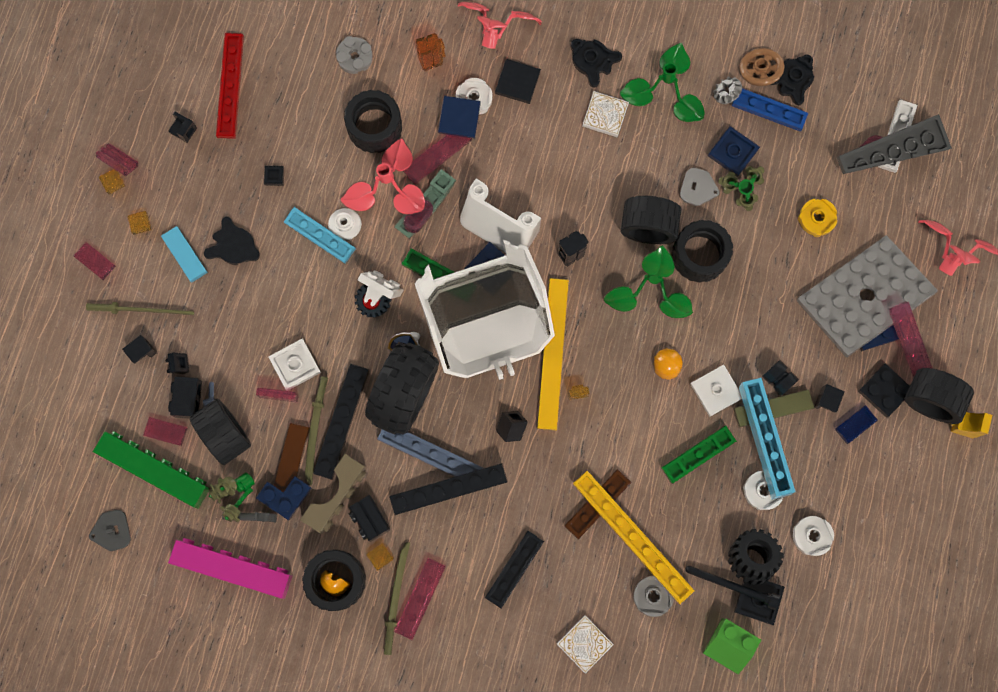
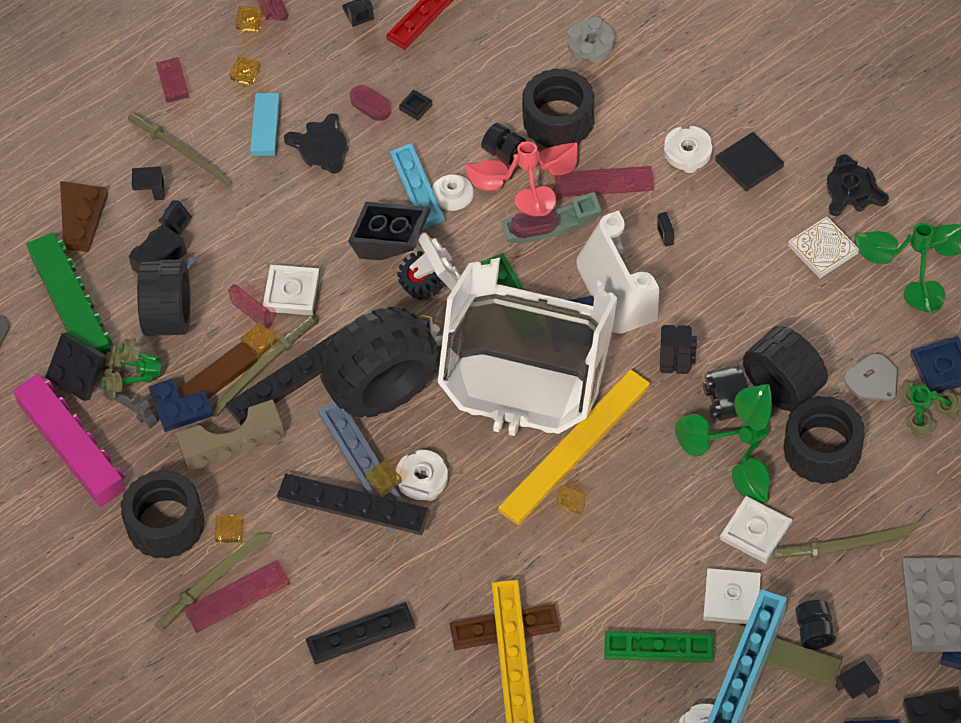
camera: 40 degrees right, 20 degrees down
clear pink tile [143,417,188,447] -> none
light orange hair [320,570,352,597] -> none
black brick [348,495,391,542] -> none
clear orange brick [416,33,446,71] -> none
dark blue tile [438,96,481,139] -> none
coral plant [458,2,542,49] -> none
black panel [496,411,528,442] -> none
light orange hair [654,348,683,380] -> none
none -> black plate [45,332,107,401]
none -> reddish brown wing [60,181,108,252]
none -> clear yellow plate [241,323,277,357]
none -> black slope [348,202,431,260]
none -> clear pink tile [350,85,392,121]
none -> clear yellow plate [365,460,402,496]
none -> white plate [396,450,448,501]
none -> black wheel [481,122,527,166]
none -> black tile [657,212,674,247]
none -> black brick [702,364,748,421]
none -> white tile [720,496,792,564]
none -> olive sword [773,524,917,559]

